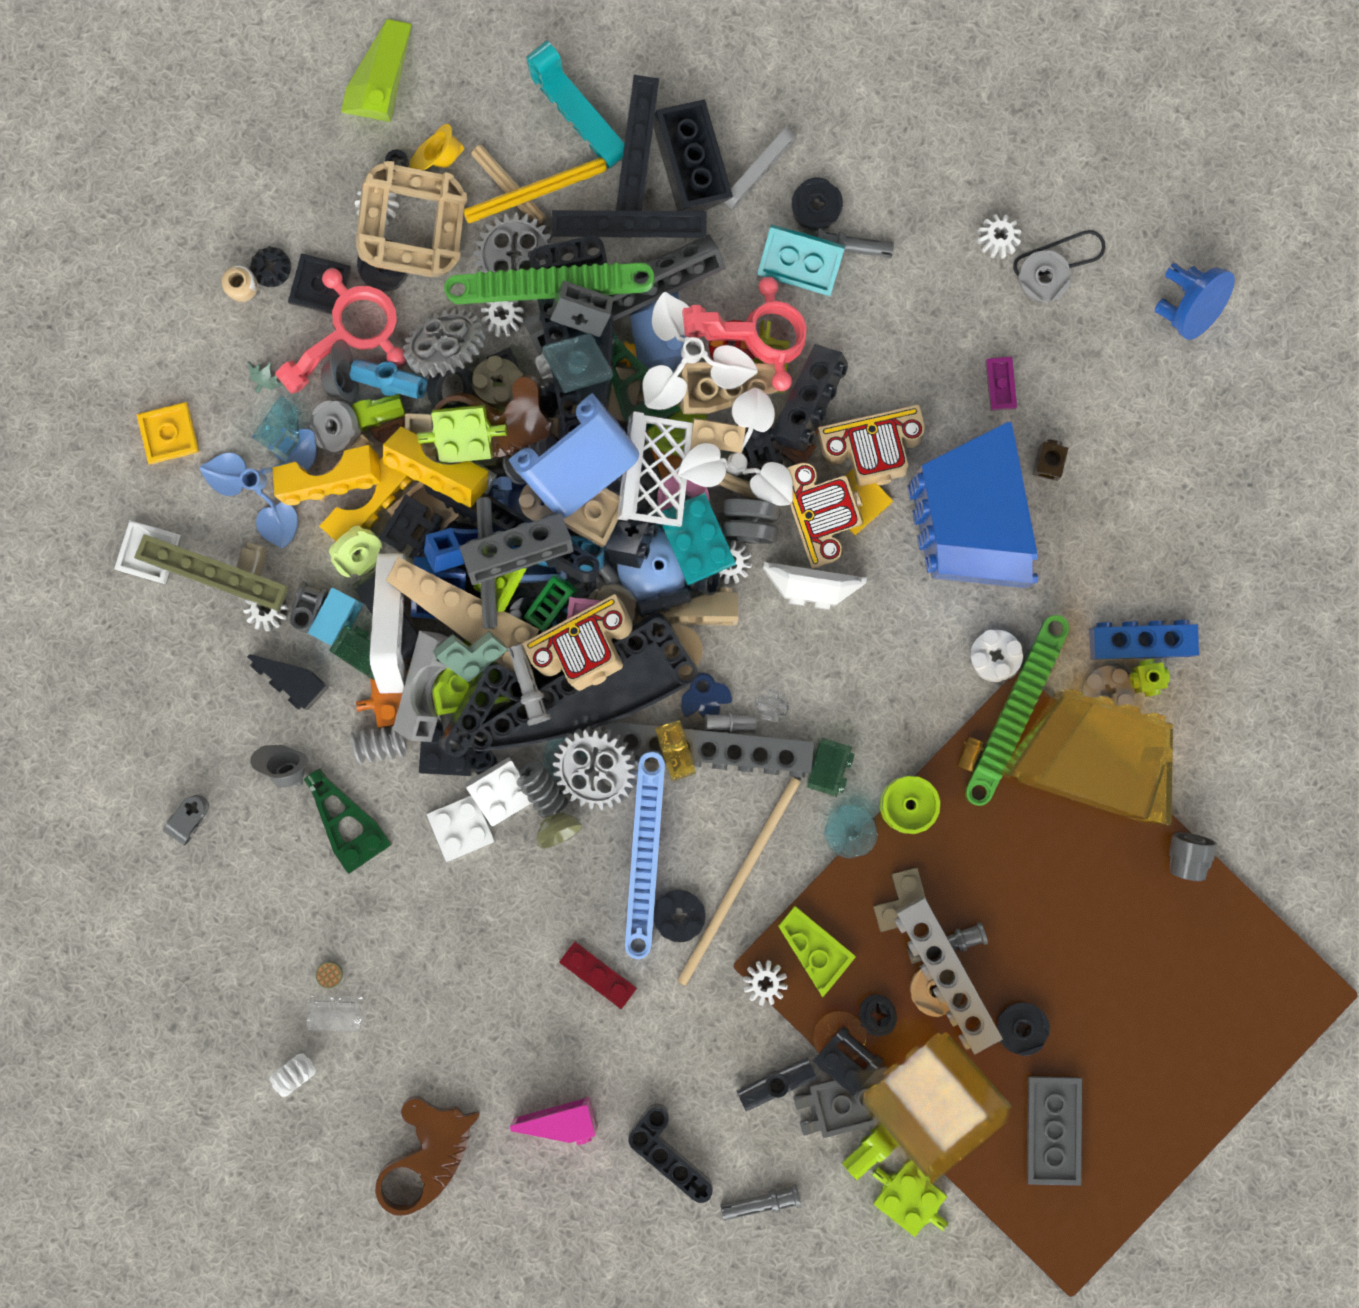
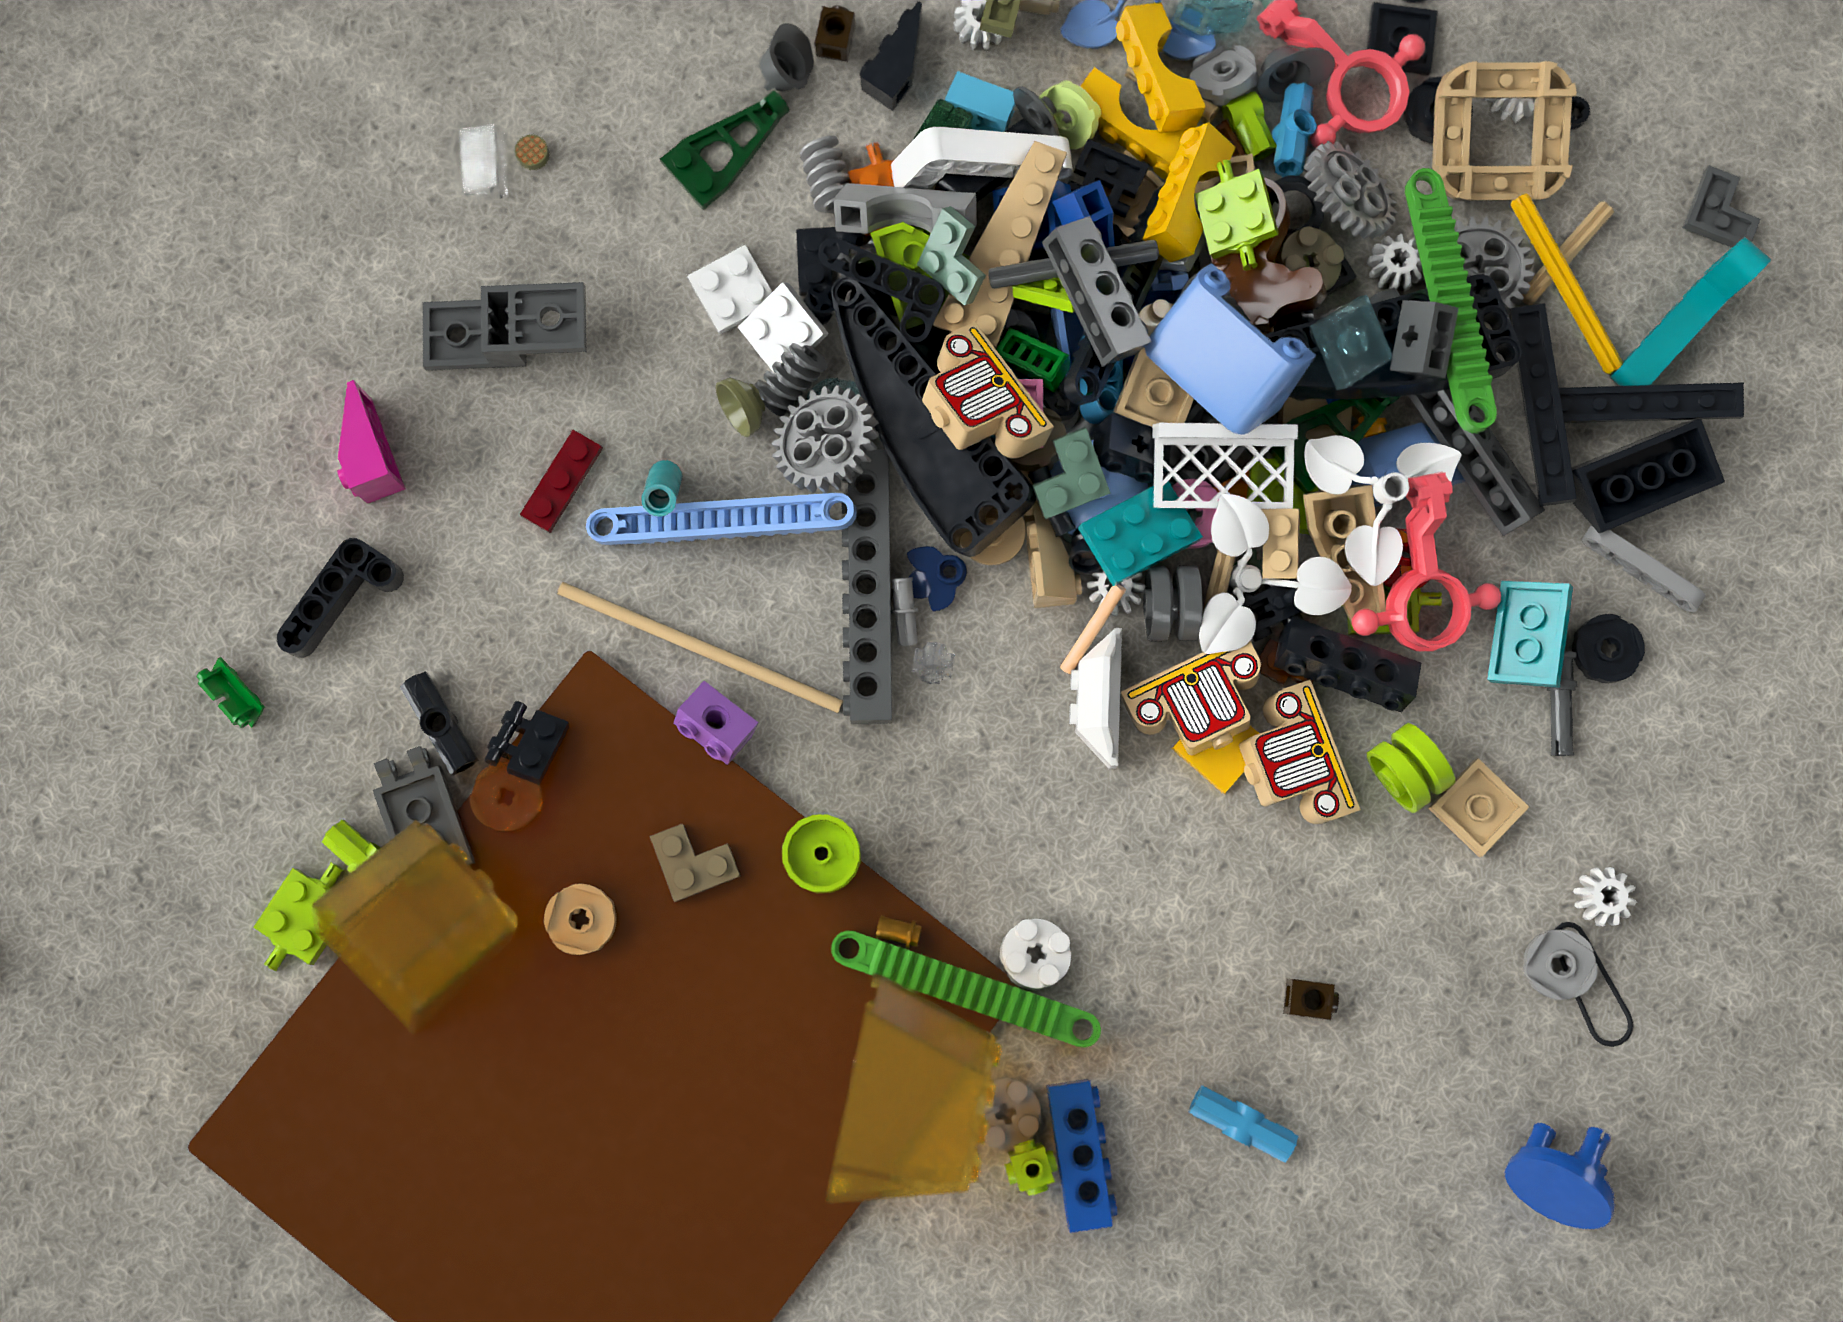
camera: 80 degrees right, 5 degrees down
white gear [269,1053,316,1097] -> none
dark grey piece [289,581,328,633] -> none
lime wedge [341,19,412,122] -> none
reddish brown animal [375,1096,480,1216] -> none
yellow piece [409,124,464,171] -> none
light grey pin [508,644,551,725] -> none
black plate [654,890,706,942] -> none
clear yellow slope [655,720,696,782] -> none
dark grey pin [720,1184,802,1221] -> none
white gear [743,960,787,1006] -> none
lime wing [778,906,856,997] -> none
clear green brick [806,738,855,797] -> none
black plate [812,1025,884,1096] -> none
clear light blue plate [824,805,878,858] -> none
black gear [857,994,897,1037] -> none
light grey brick [894,896,1002,1054] -> none
blue windscreen [907,422,1038,588] -> none
dark grey pin [907,921,988,965] -> none
magenta plate [985,357,1017,411] -> none
black plate [996,1002,1050,1056] -> none
dark grey plate [1027,1076,1082,1185] -> none
dark grey piece [1169,832,1217,881] -> none
none -> green hinge [196,657,265,728]
none -> dark grey bracket [423,282,587,371]
none -> black plate [484,701,569,786]
none -> teal pin [641,460,682,517]
none -> medium lavender brick [673,681,758,765]
none -> dark brown brick [814,6,855,62]
none -> dark grey dish [1013,86,1060,136]
none -> sand green plate [1032,427,1110,519]
none -> light nougat bar [1060,584,1126,674]
none -> dark azure piece [1188,1085,1299,1163]
none -> lime wheel [1367,723,1455,813]
none -> tan plate [1428,758,1529,857]
none -> dark grey plate [1682,165,1760,248]

